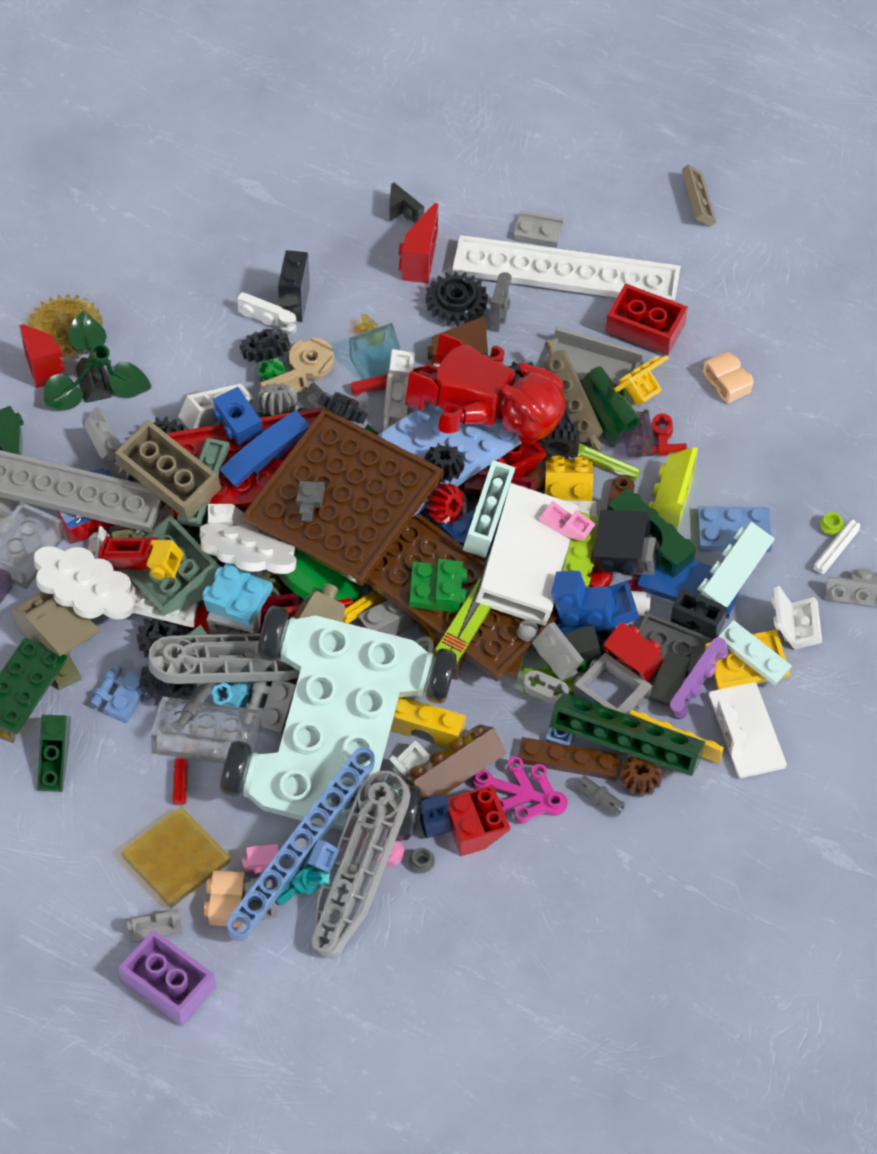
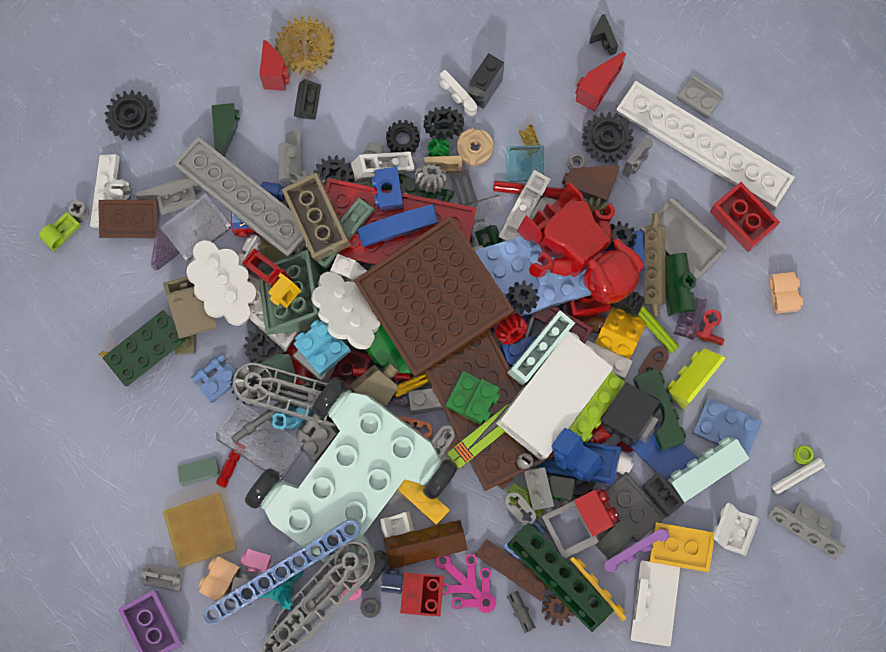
camera: 25 degrees right, 20 degrees up
dark green slope [37,714,71,792] -> none
dark green plant [44,310,151,410] -> none
dark grey plate [296,481,325,522] -> none
medium blue plate [308,839,340,873] -> none
black gear [317,392,368,424] -> none
bright pink slope [538,501,595,541] -> none
yellow bracket [614,355,669,407] -> none
dark tan plate [682,165,716,227] -> none
light aqua plate [719,620,792,686] -> none
none -> sand green slope [178,457,220,486]
none -> black tyre [386,120,420,153]
none -> light grey plate [567,154,586,170]

